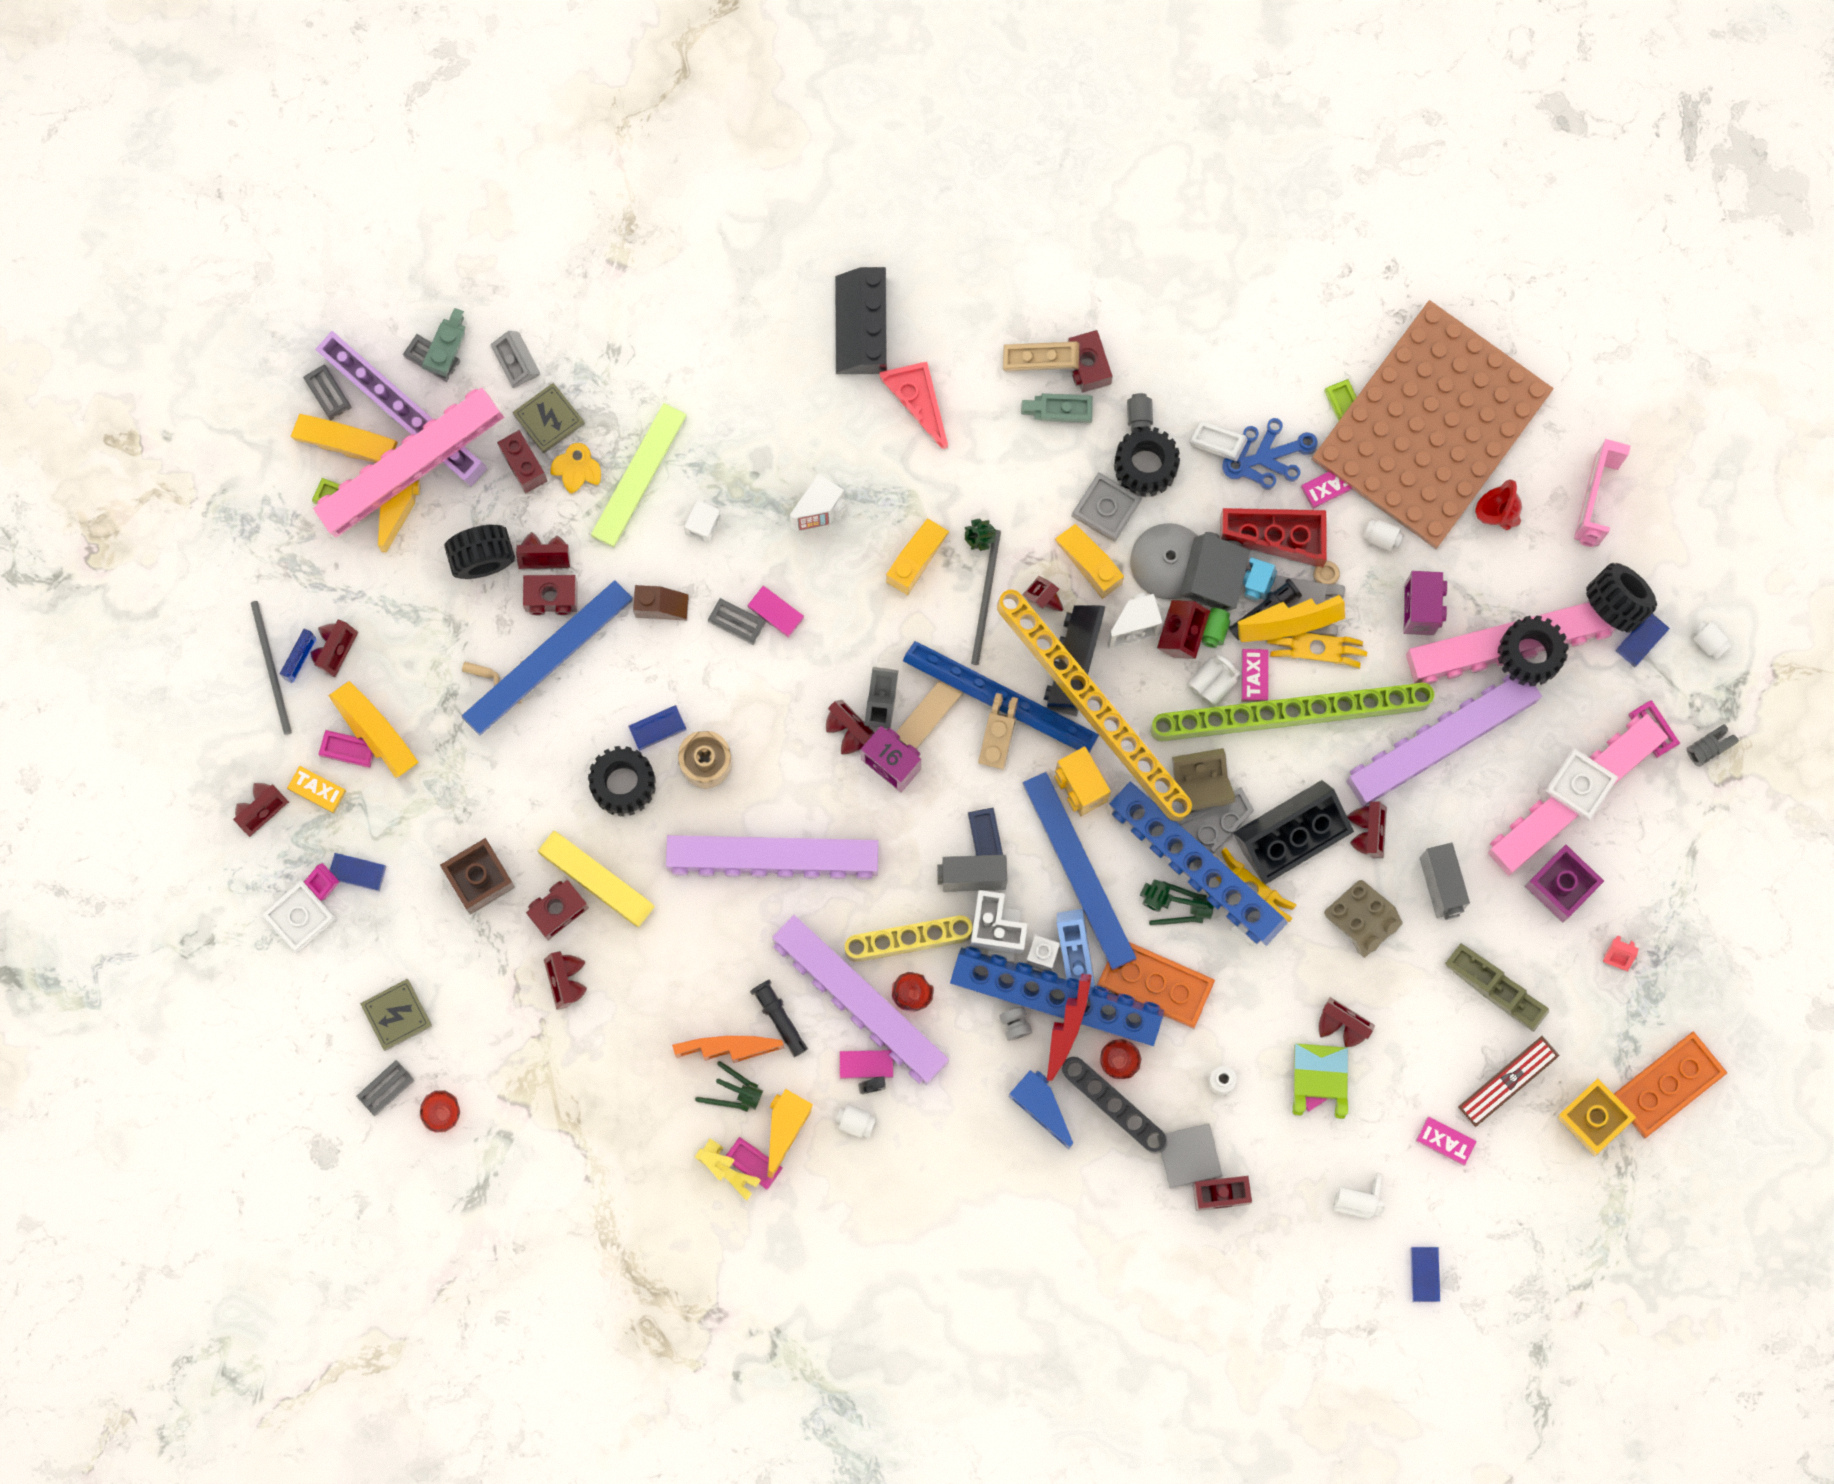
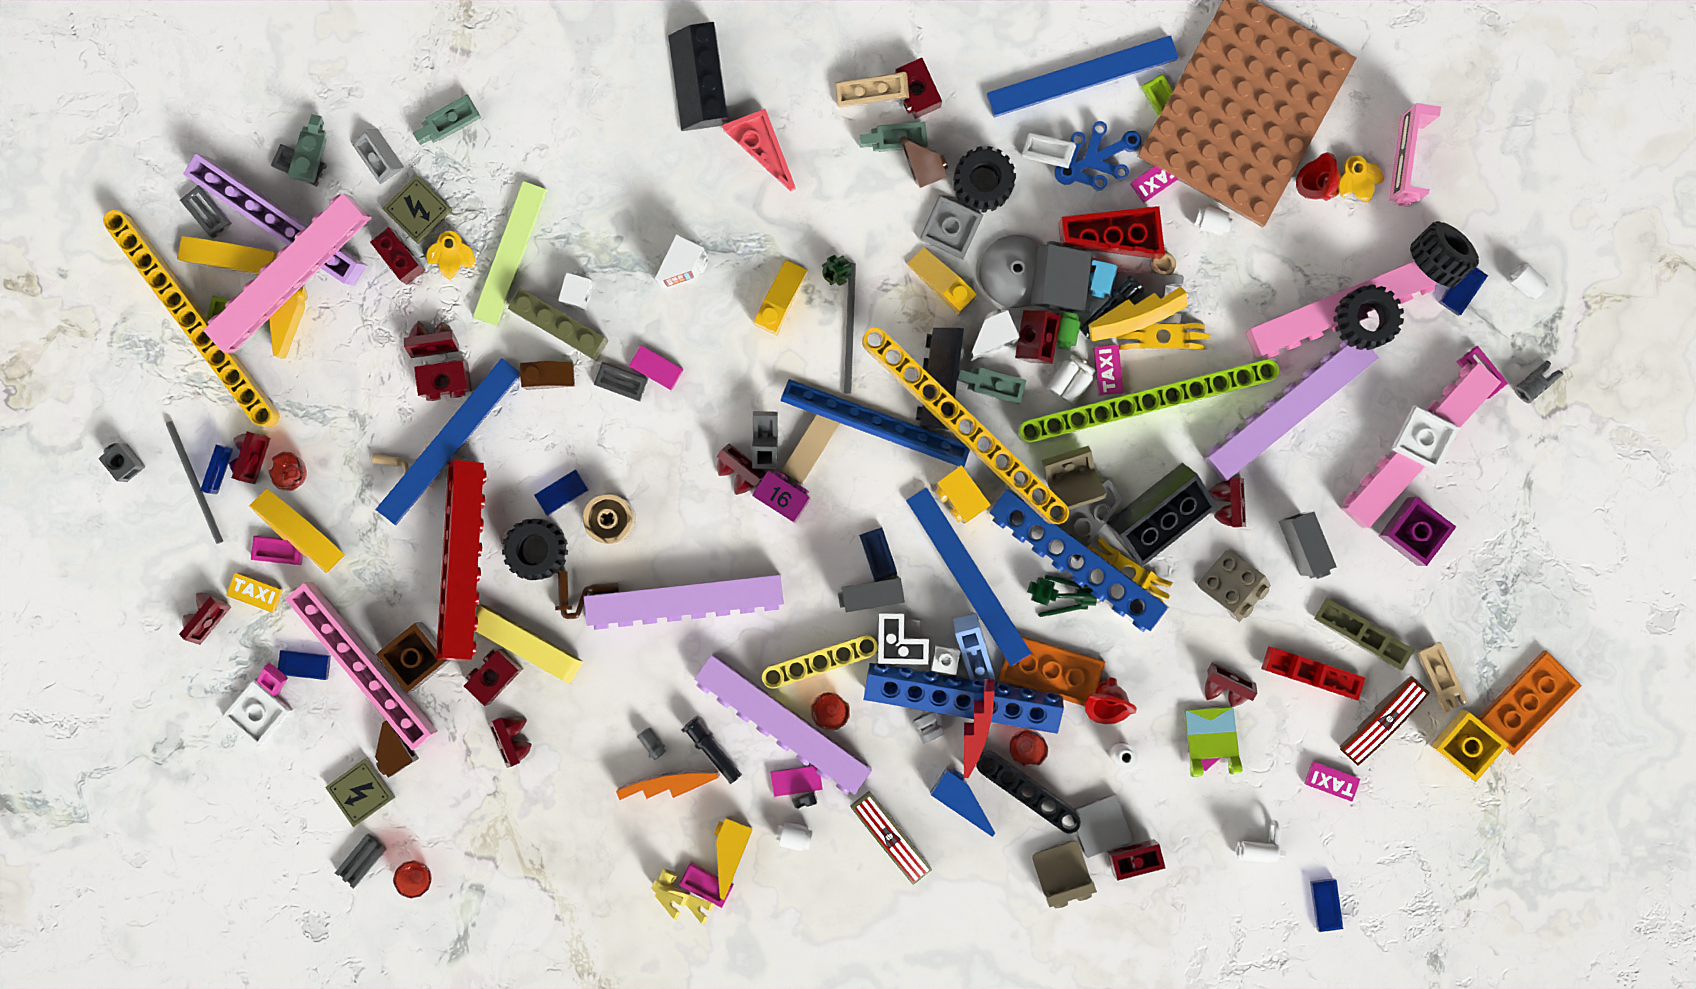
camera: 10 degrees left, 10 degrees up
black tyre [444,524,515,579] -> none
dark green plant [695,1061,763,1112] -> none
tan hinge [978,693,1018,769] -> none
dark red tile [1022,576,1063,612] -> none
dark grey brick [1127,393,1153,432] -> none
magenta brick [1403,571,1447,635] -> none
coral tile [1603,936,1639,972] -> none
none -> dark grey brick [98,443,145,482]
none -> yellow beam [103,210,280,427]
none -> clear red hair [268,452,307,491]
none -> bright pink brick [285,582,438,750]
none -> reddish brown slope [375,720,419,778]
none -> sand green hinge [413,95,481,145]
none -> red brick [436,460,487,661]
none -> olive arch [508,288,608,361]
none -> reddish brown piece [555,571,619,619]
none -> dark grey pin [637,727,666,760]
none -> slope [850,791,932,885]
none -> reddish brown slope [900,136,948,188]
none -> sand green hinge [957,368,1027,404]
none -> blue tile [987,35,1178,118]
none -> dark tan bracket [1032,841,1097,909]
none -> red helmet [1085,677,1137,725]
none -> red slope [1261,646,1366,701]
none -> yellow plate [1338,156,1384,203]
none -> tan hinge [1416,642,1468,713]

